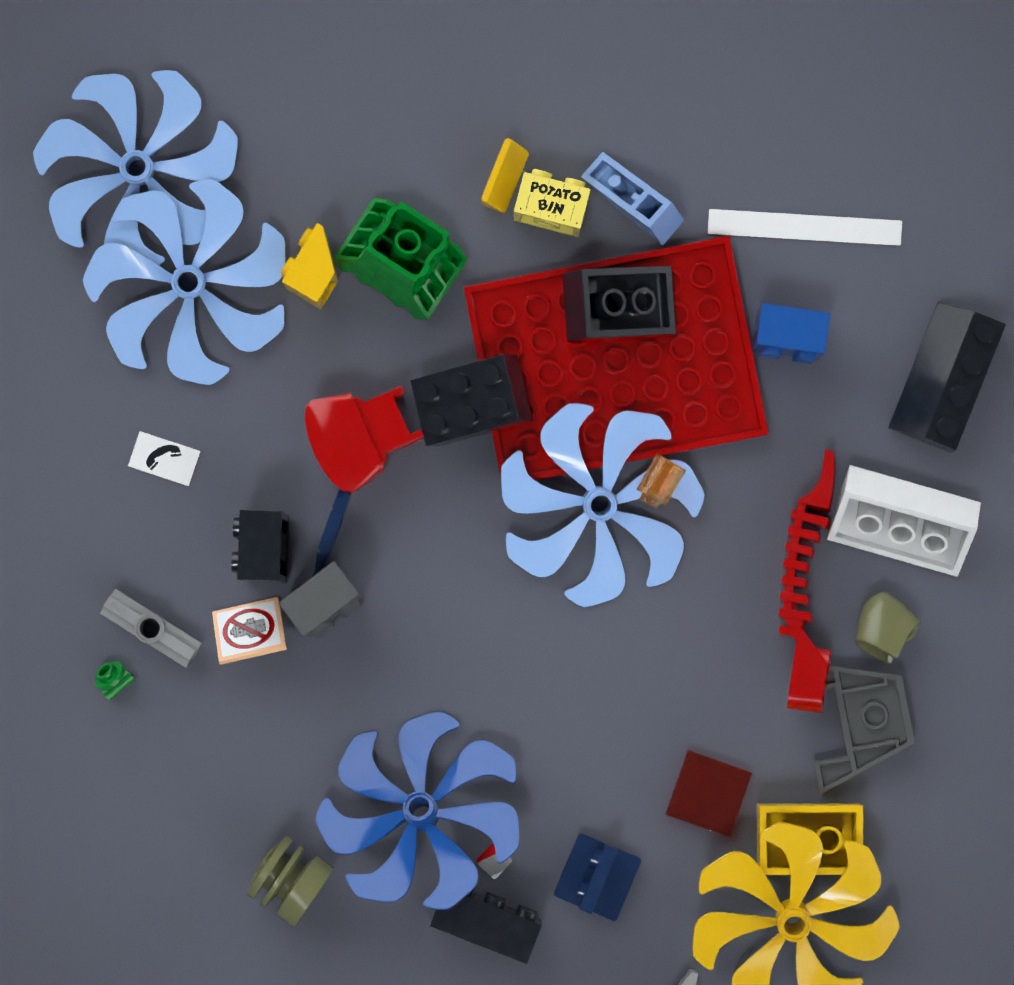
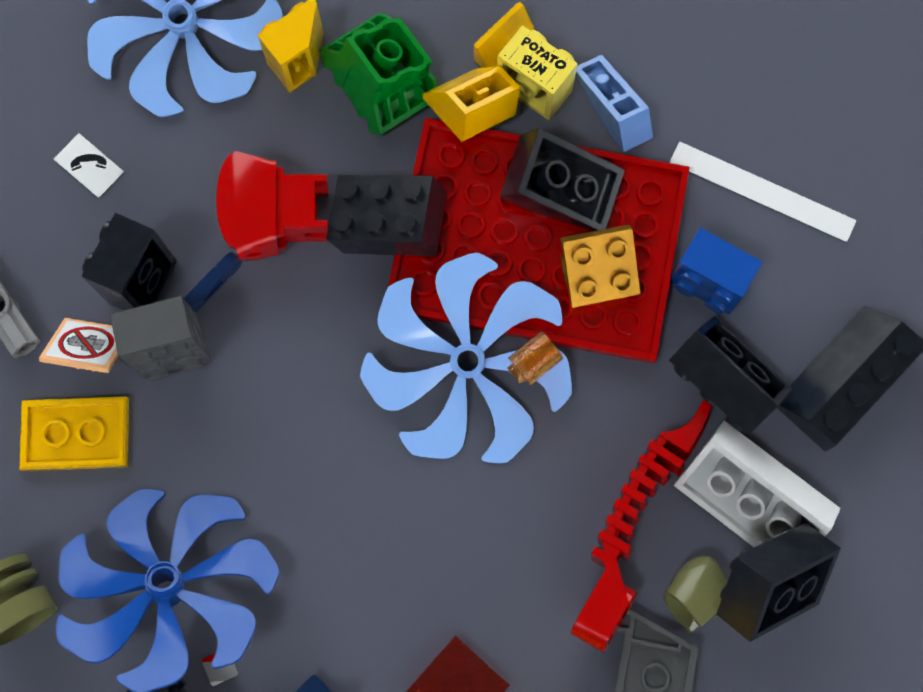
camera: 20 degrees right, 10 degrees down
none -> yellow tile [19,396,129,471]
none -> yellow slope [423,66,521,142]
none -> plate [560,225,640,308]
none -> black brick [669,316,792,436]
none -> black brick [716,523,841,642]

